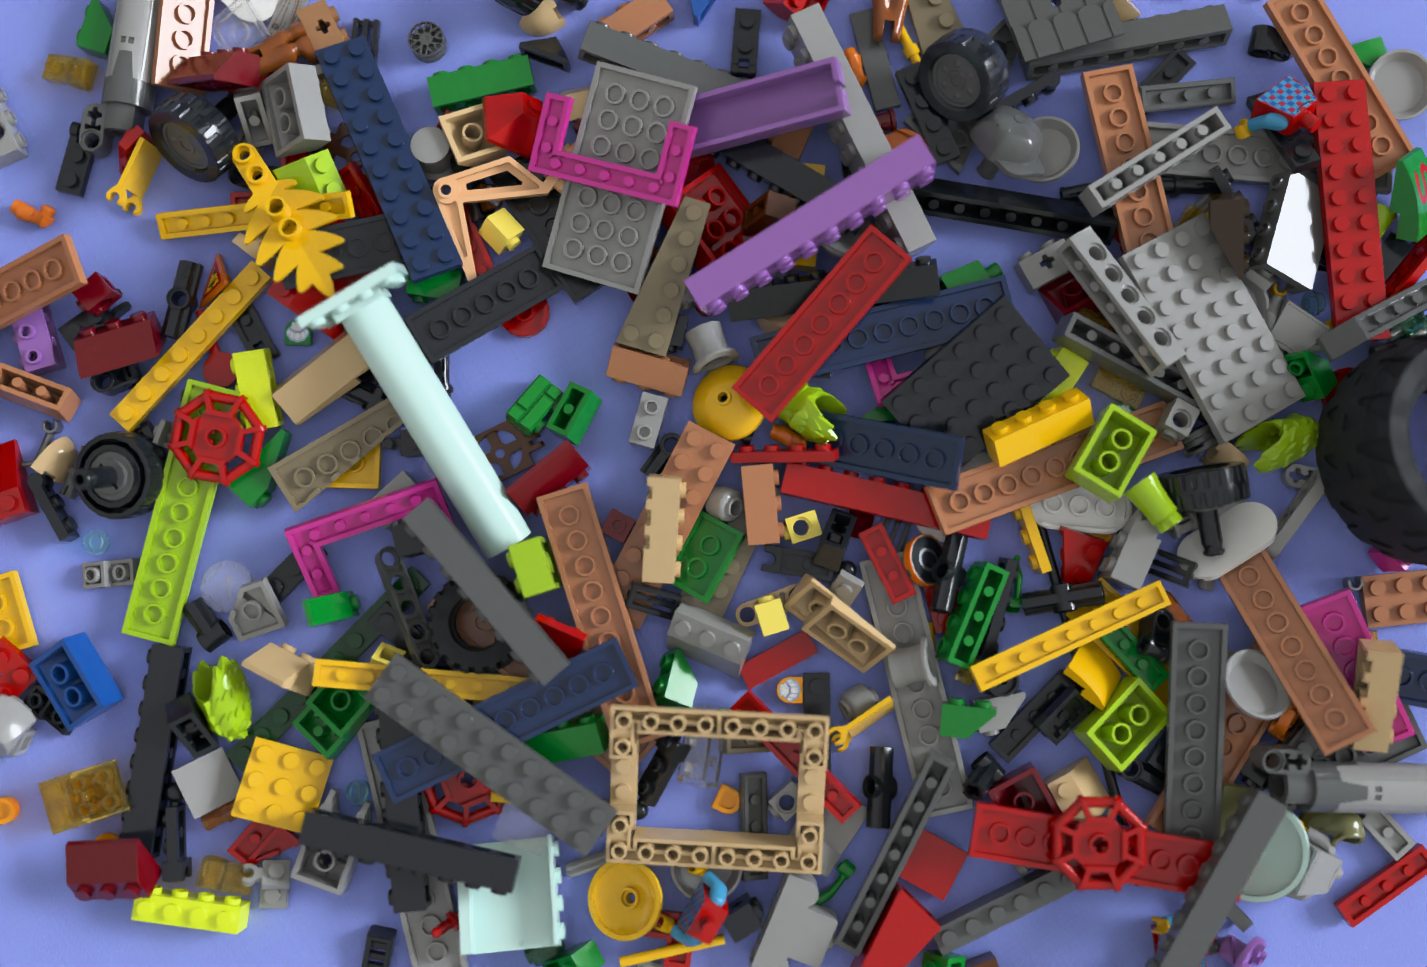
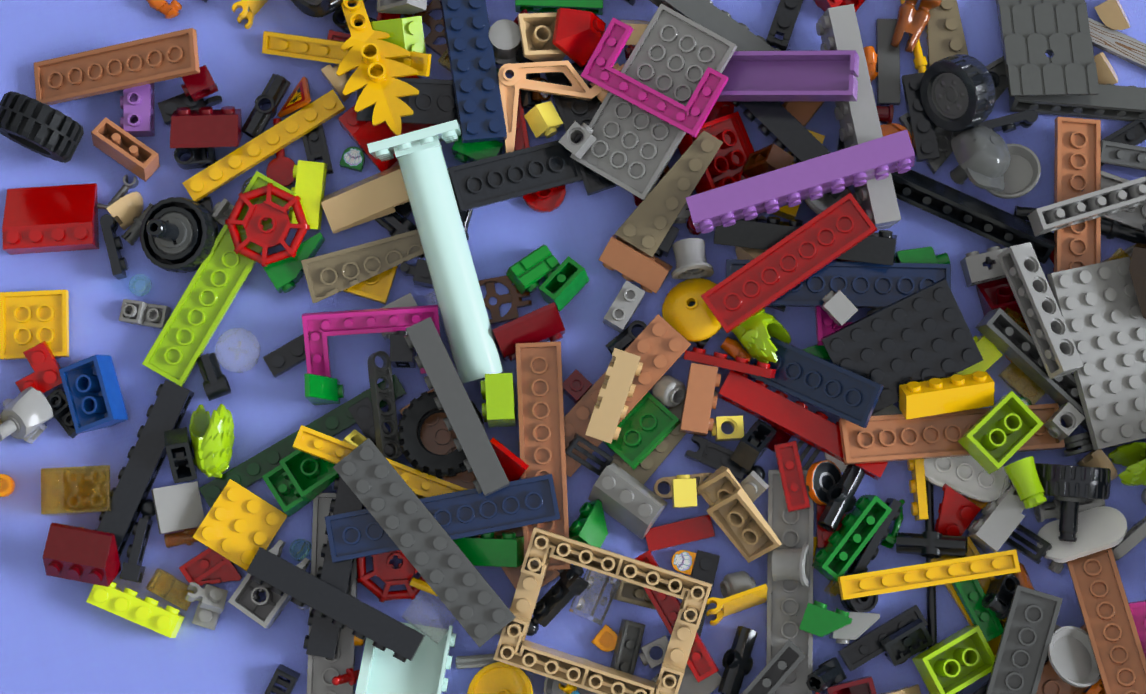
camera: 10 degrees right, 5 degrees down
light grey plate [228,577,289,642] -> none
tan slope [241,642,316,697] -> none
red tile [338,161,383,219] -> none
yellow slope [1063,641,1122,710] -> none
none -> light grey brick [558,121,597,159]
none -> light grey brick [820,290,858,326]

